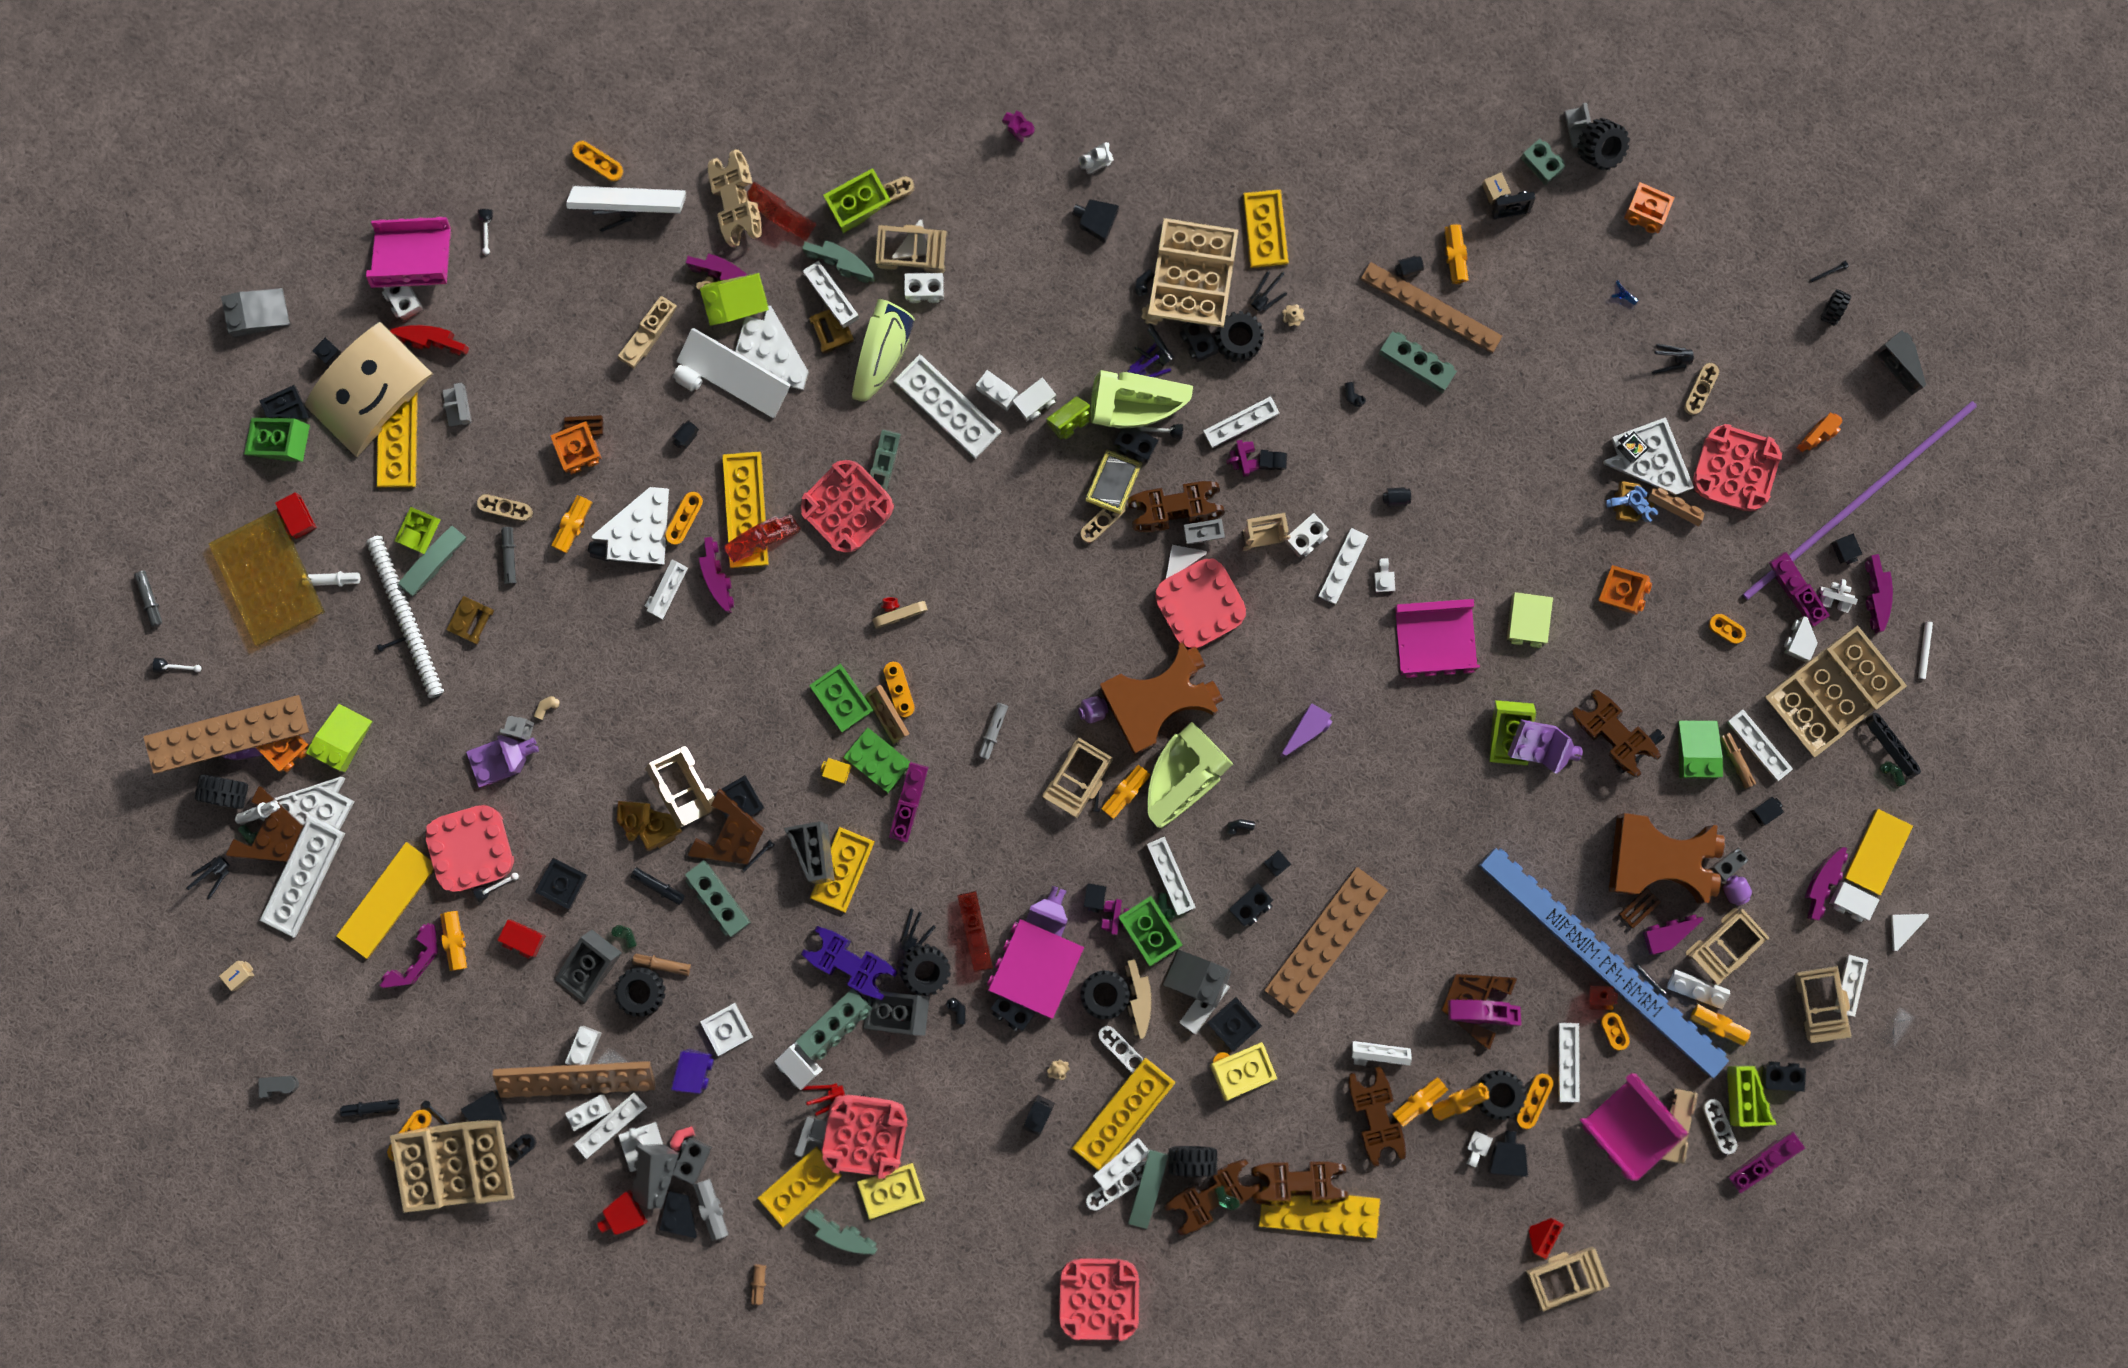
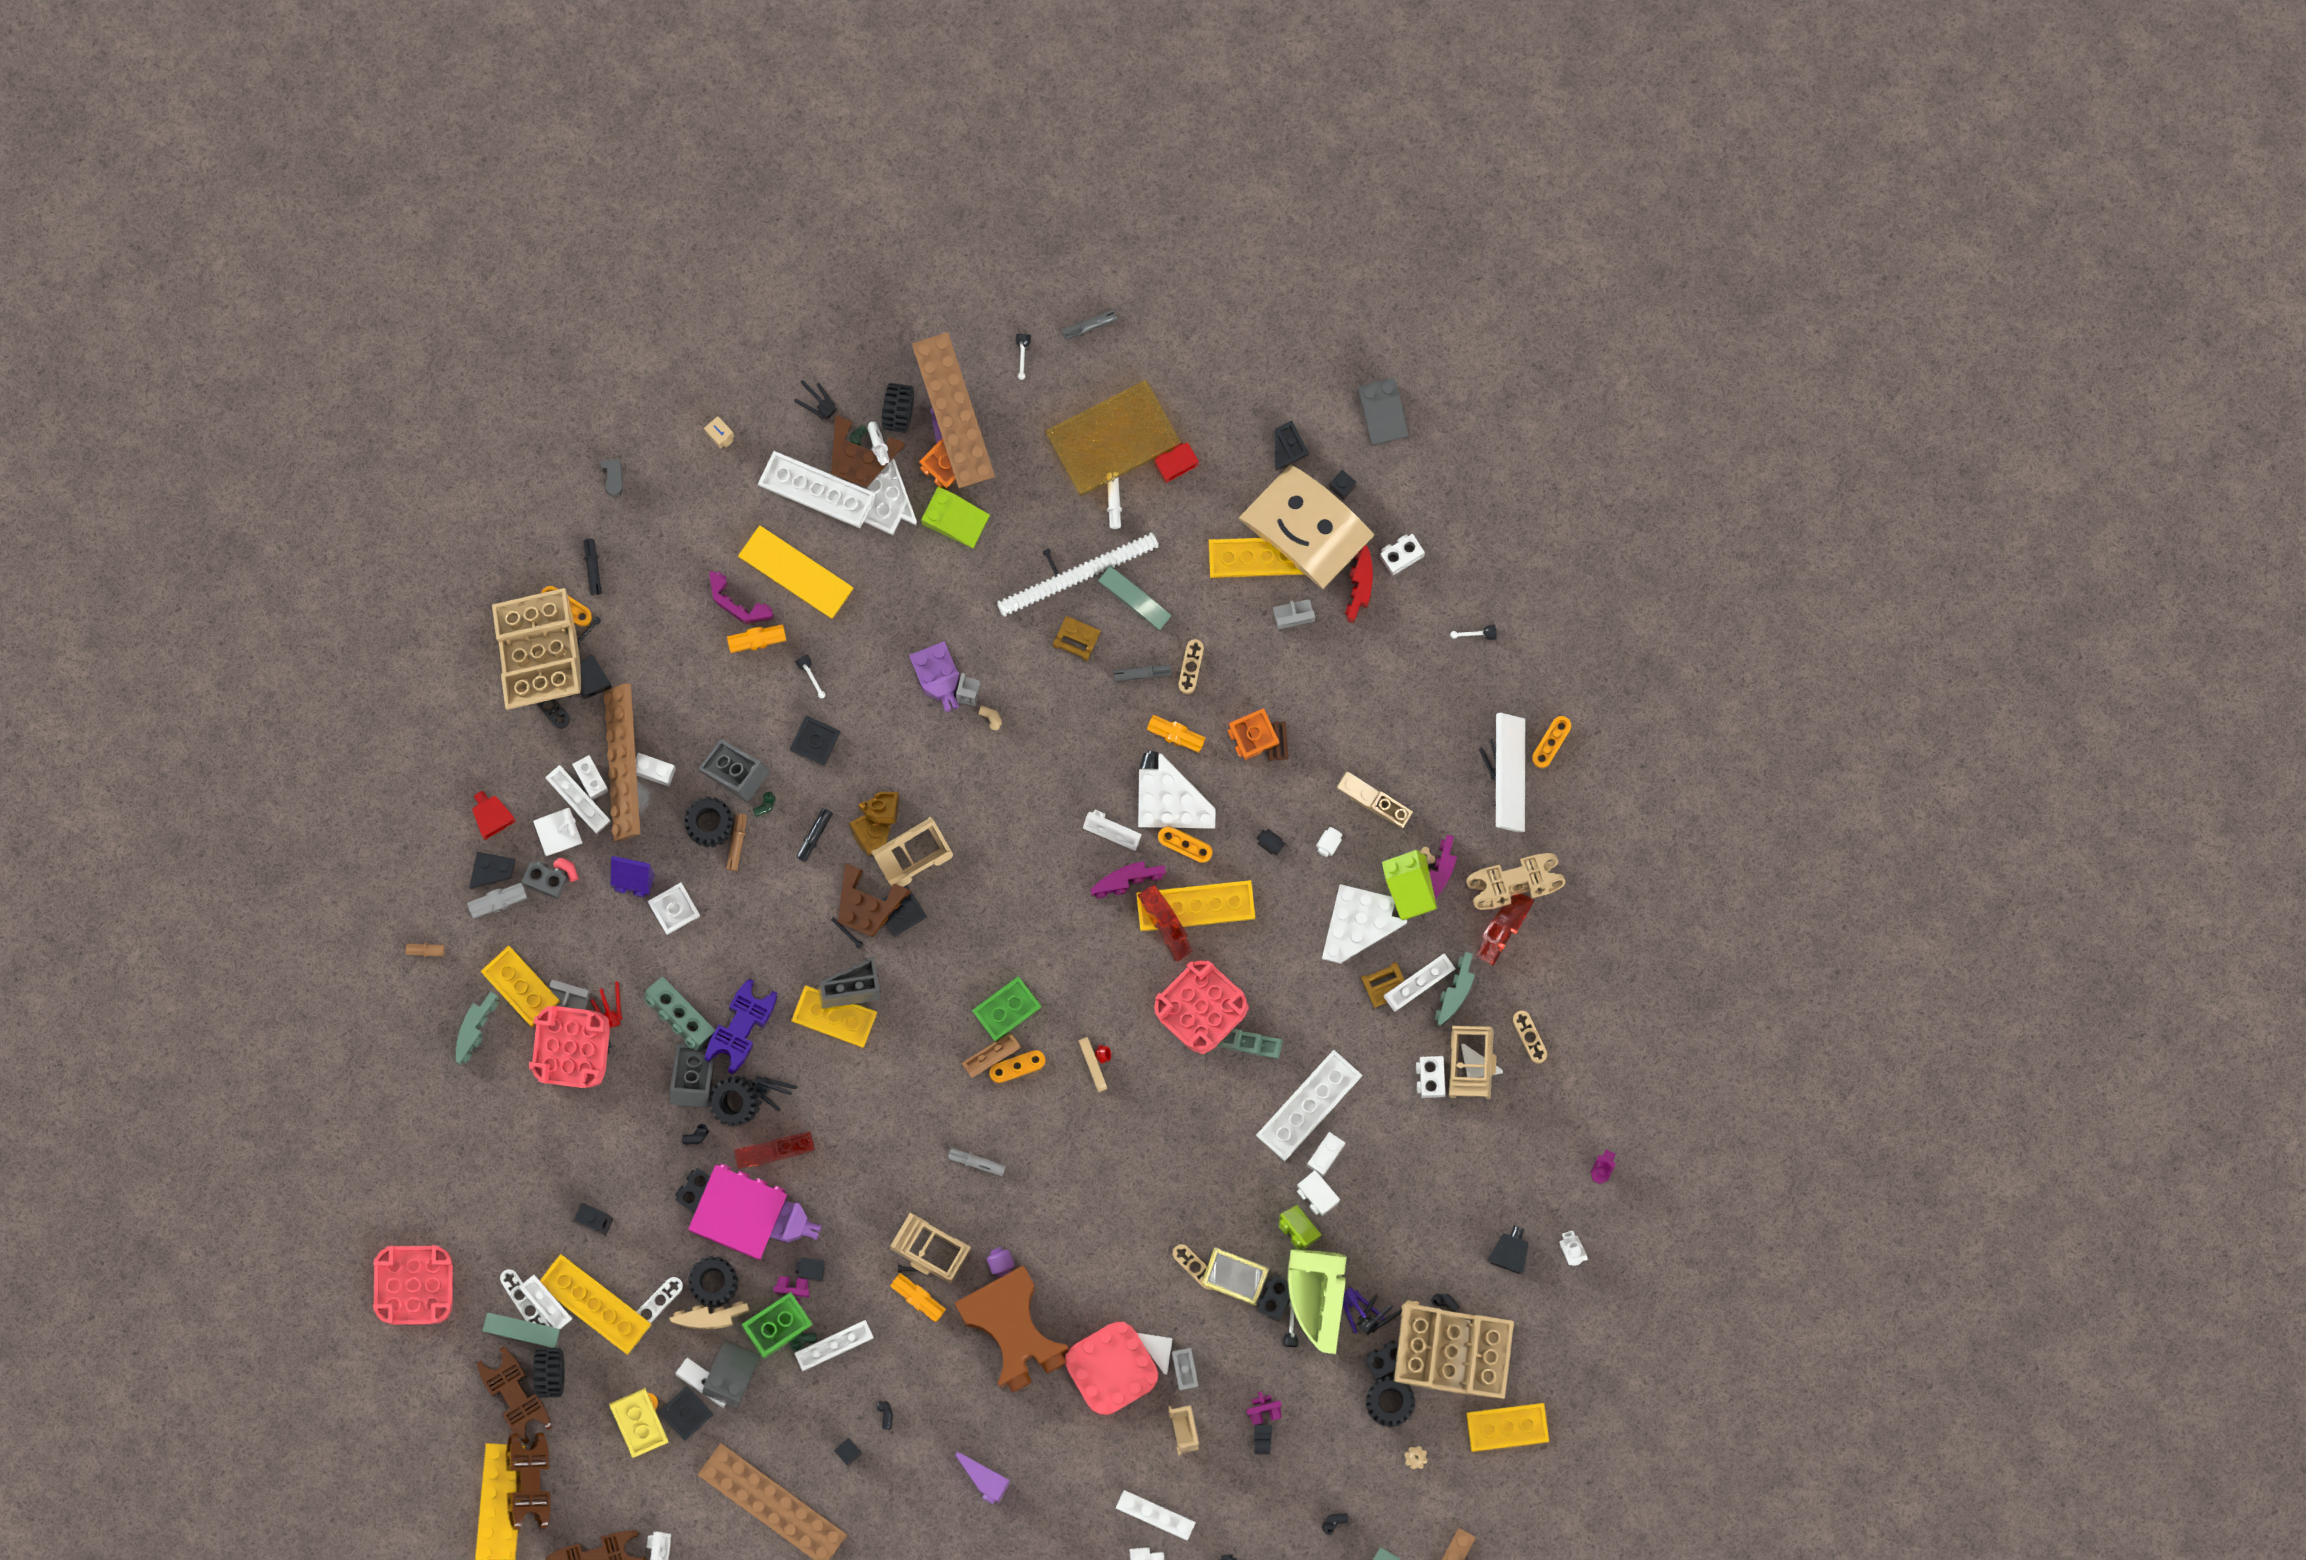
camera: 85 degrees right, 5 degrees down
bright green slope [245,418,310,462] -> none
dark pink panel [366,217,451,288] -> none
lime plate [395,507,440,554] -> none
coral plate [426,805,514,892] -> none
red piece [498,919,546,959] -> none
dark grey wedge [632,1144,679,1209] -> none
white tile [676,328,791,418] -> none
sand green brick [685,861,751,937] -> none
white piece [774,1042,822,1090] -> none
yellow brick [820,758,852,784] -> none
lime slope [823,168,891,233] -> none
bright green plate [844,727,910,793] -> none
yellowish green panel [852,299,915,401] -> none
light yellow tile [857,1163,925,1220] -> none
magenta slope [889,762,929,843] -> none
tan plant [1047,1060,1069,1080] -> none
reddish brown piece [1127,481,1225,532] -> none
yellowish green panel [1148,722,1233,828] -> none
white plate [1203,396,1279,448] -> none
clear green arm [1214,1185,1240,1210] -> none
black brick [1228,883,1273,927] -> none
black plant [1249,271,1287,312] -> none
white brick [1285,513,1329,558] -> none

